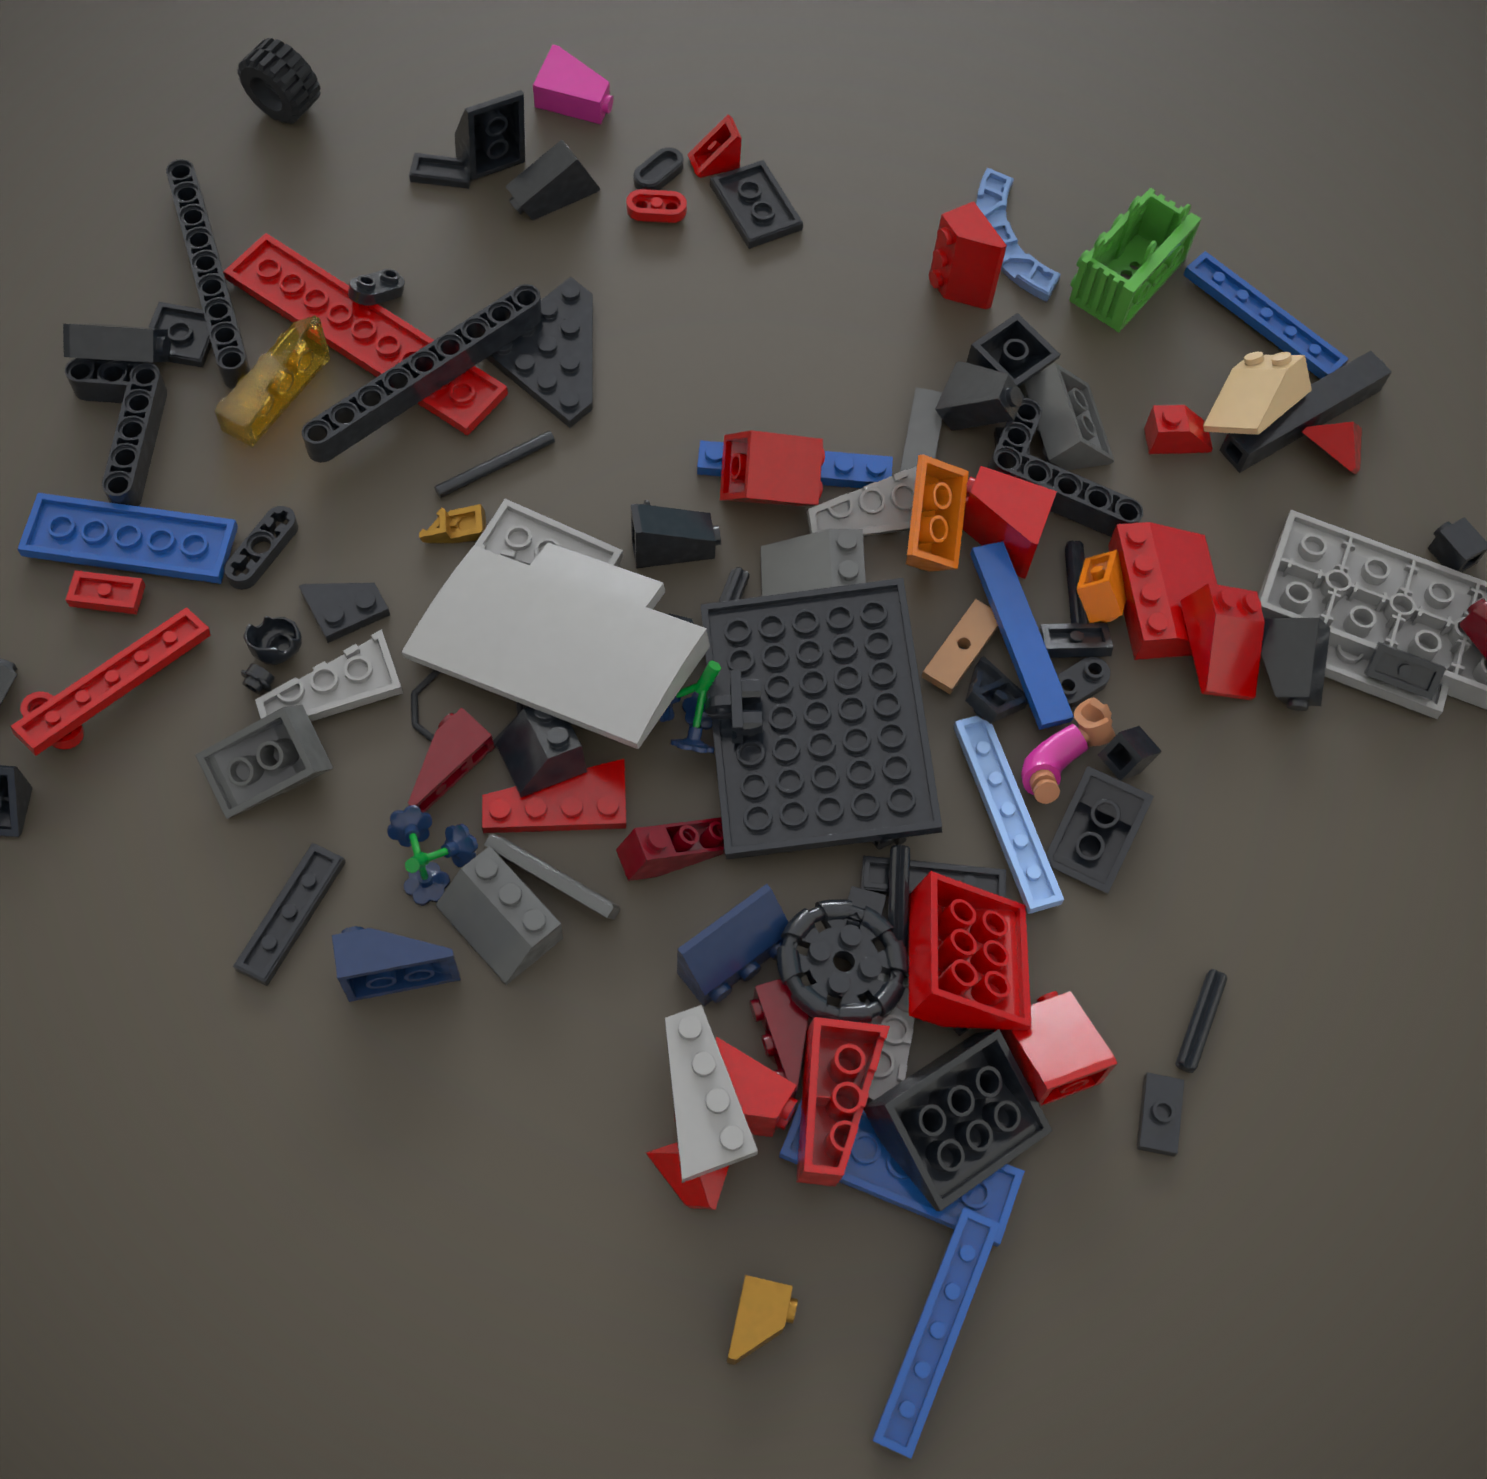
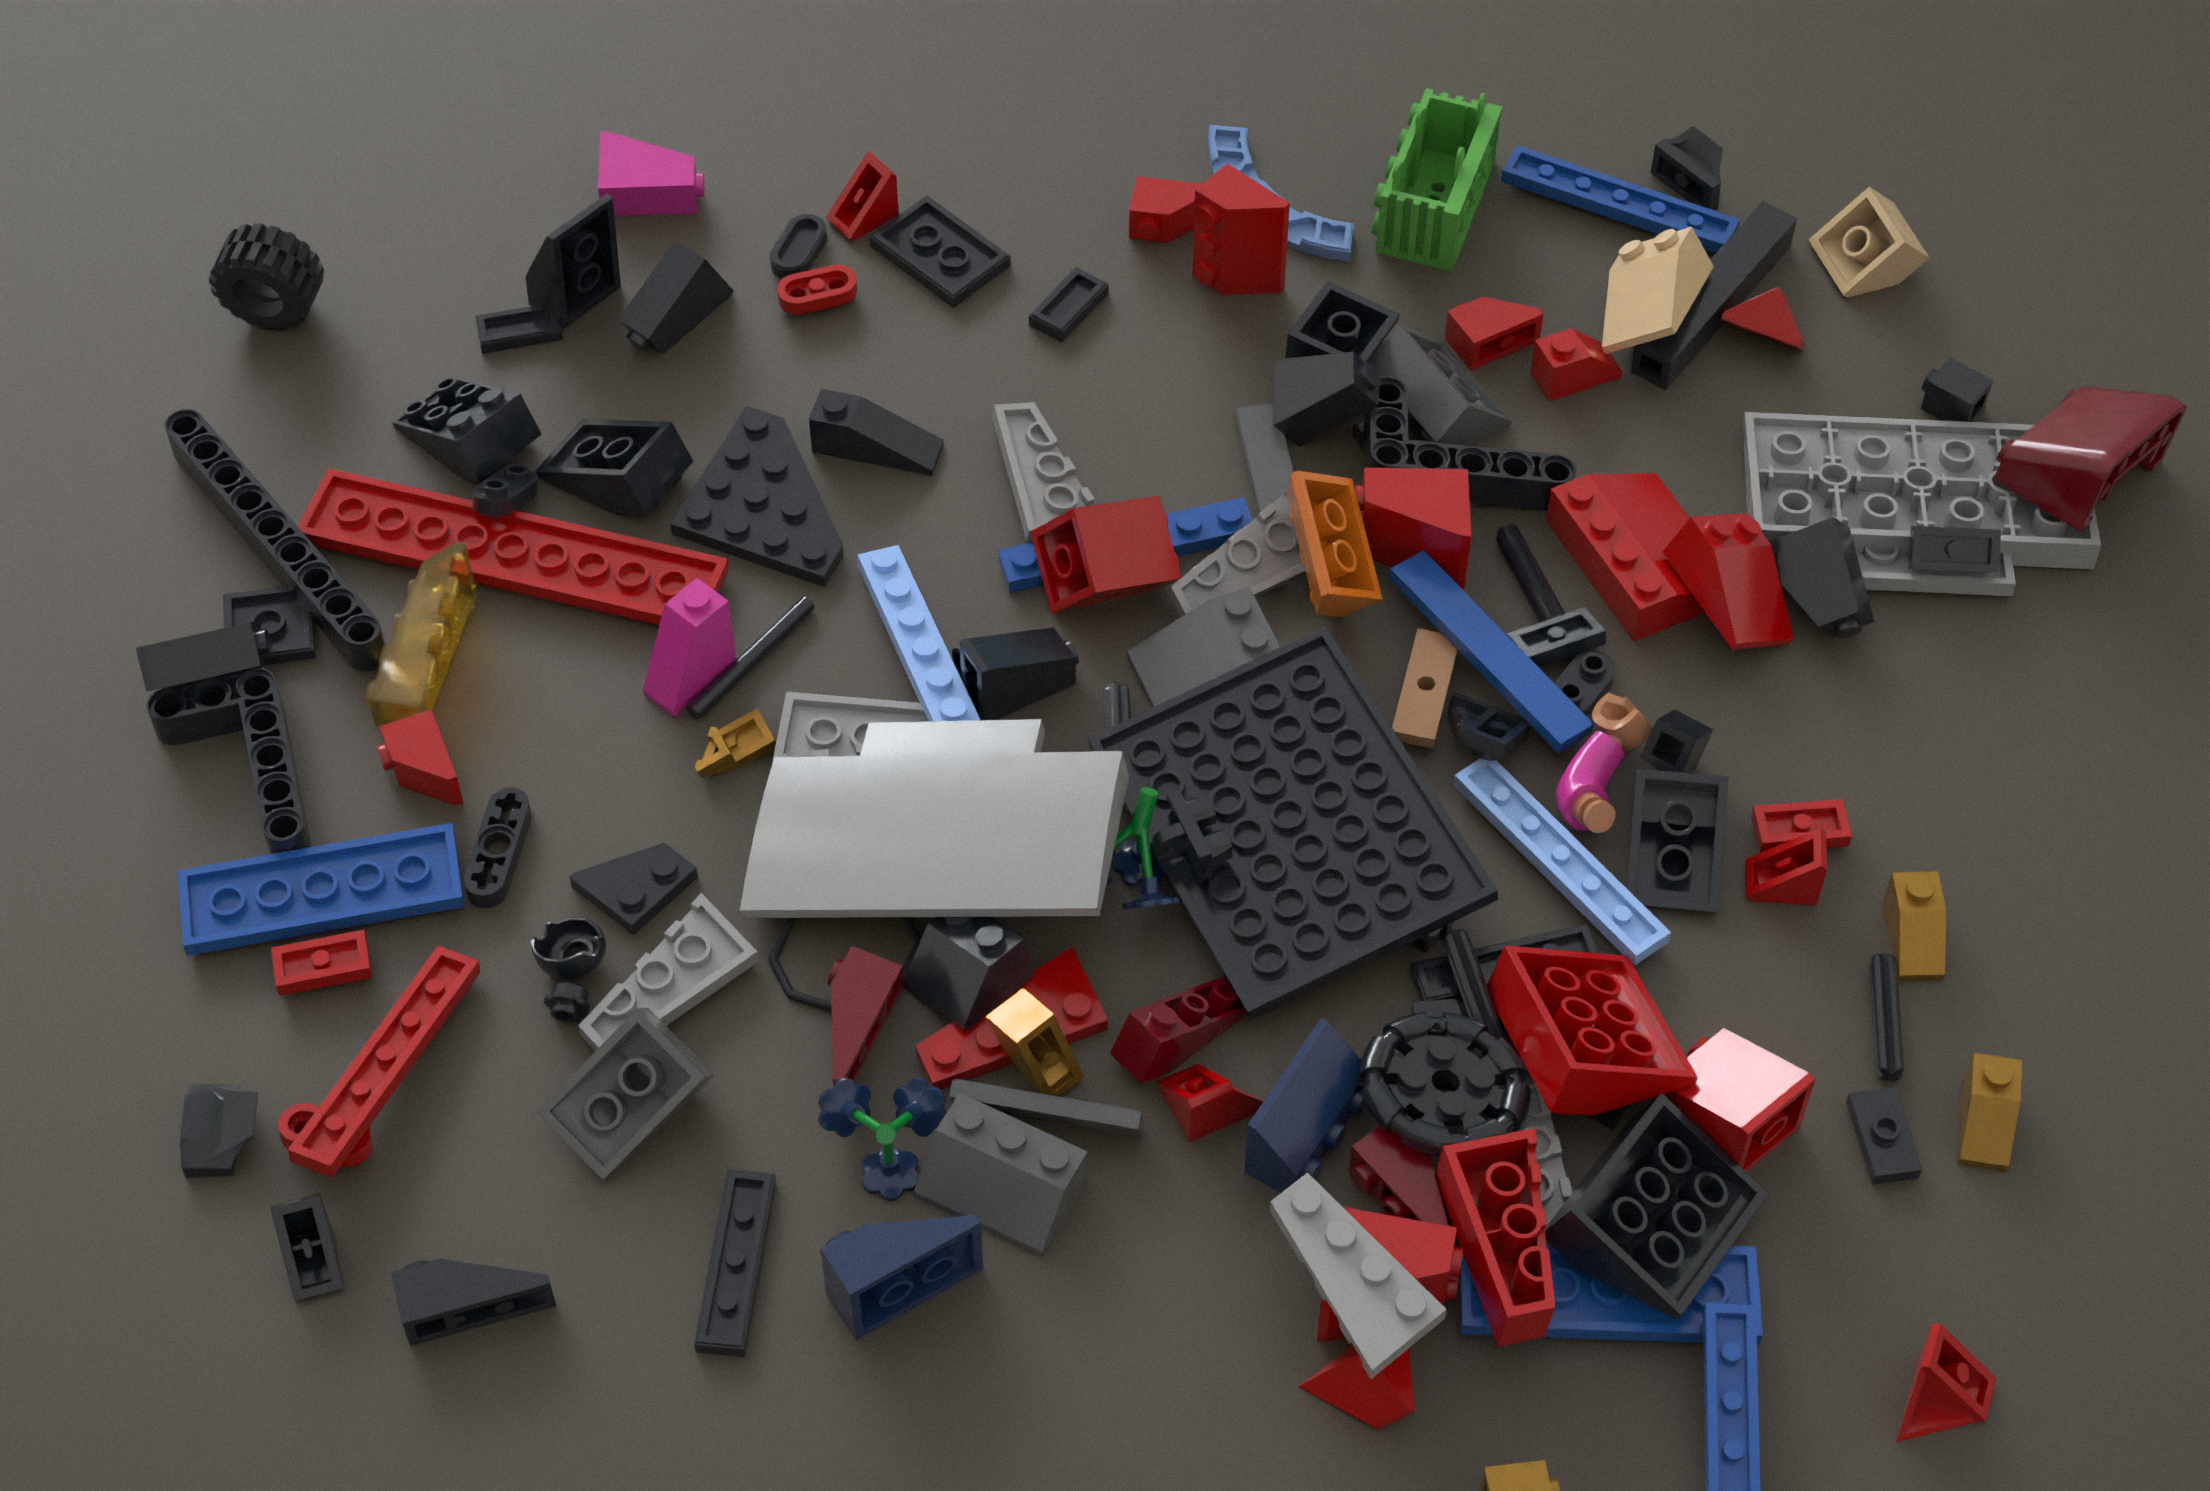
camera: 15 degrees left, 10 degrees down
black beam [302,284,542,463] -> none
orange slope [1076,550,1126,623] -> none
none -> red slope [376,710,464,805]
none -> black slope [391,1259,556,1346]
none -> black slope [392,376,542,482]
none -> black slope [534,419,694,515]
none -> dark pink slope [643,578,736,718]
none -> black slope [809,389,944,476]
none -> light blue plate [857,545,980,721]
none -> pearl gold slope [986,988,1085,1097]
none -> light grey wing [992,402,1095,542]
none -> black tile [1029,267,1109,342]
none -> red slope [1129,176,1202,243]
none -> red slope [1156,1063,1264,1143]
none -> red slope [1445,296,1544,371]
none -> black slope [1650,126,1723,211]
none -> red slope [1745,828,1827,906]
none -> red plate [1751,799,1852,853]
none -> tan slope [1808,187,1930,298]
none -> pearl gold slope [1882,871,1946,981]
none -> red slope [1896,1324,1997,1442]
none -> pearl gold slope [1958,1053,2022,1171]

